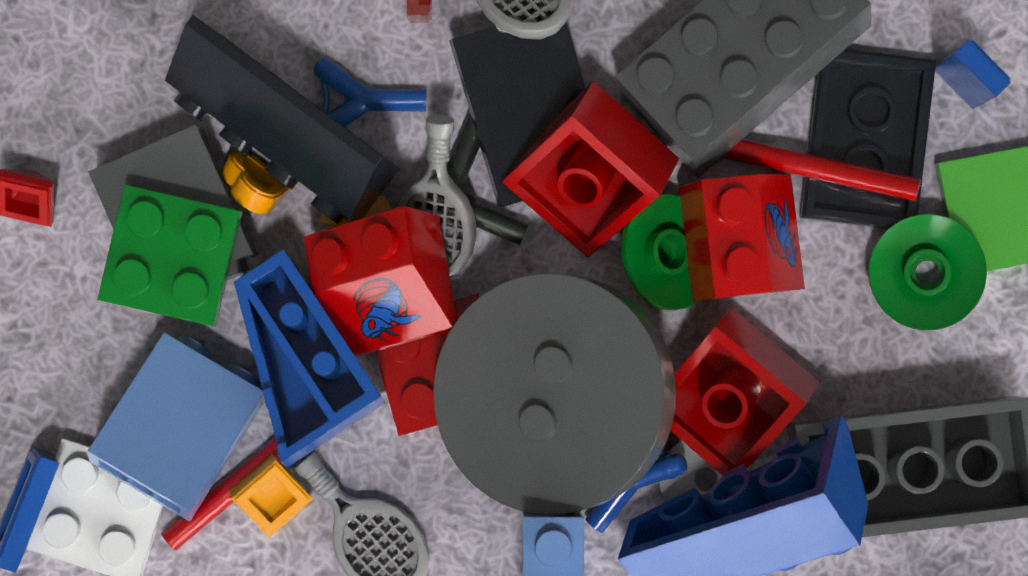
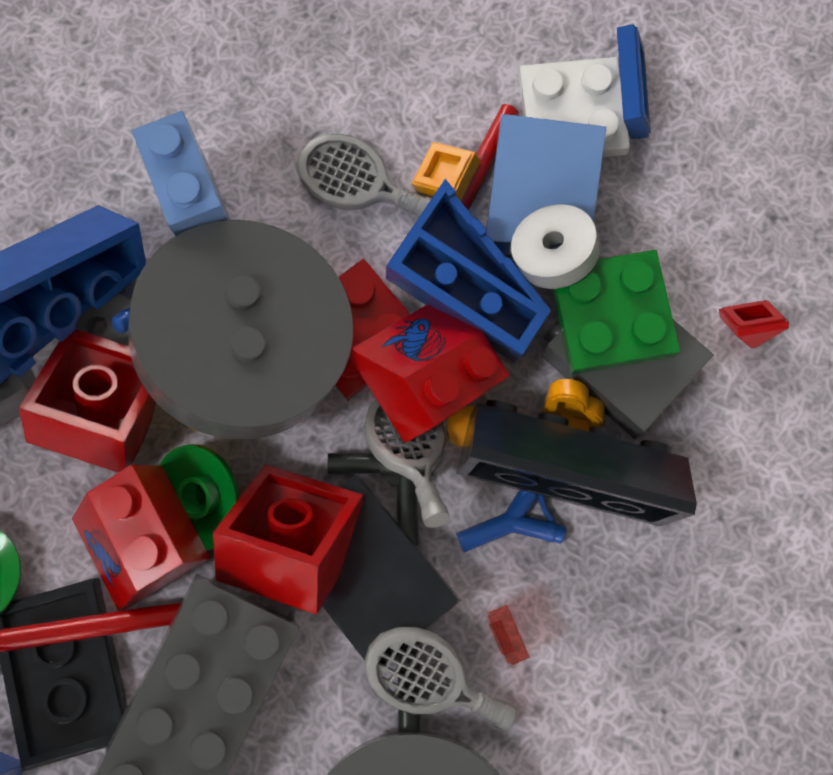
camera: 160 degrees right, 10 degrees down
none -> piece [511,204,600,289]

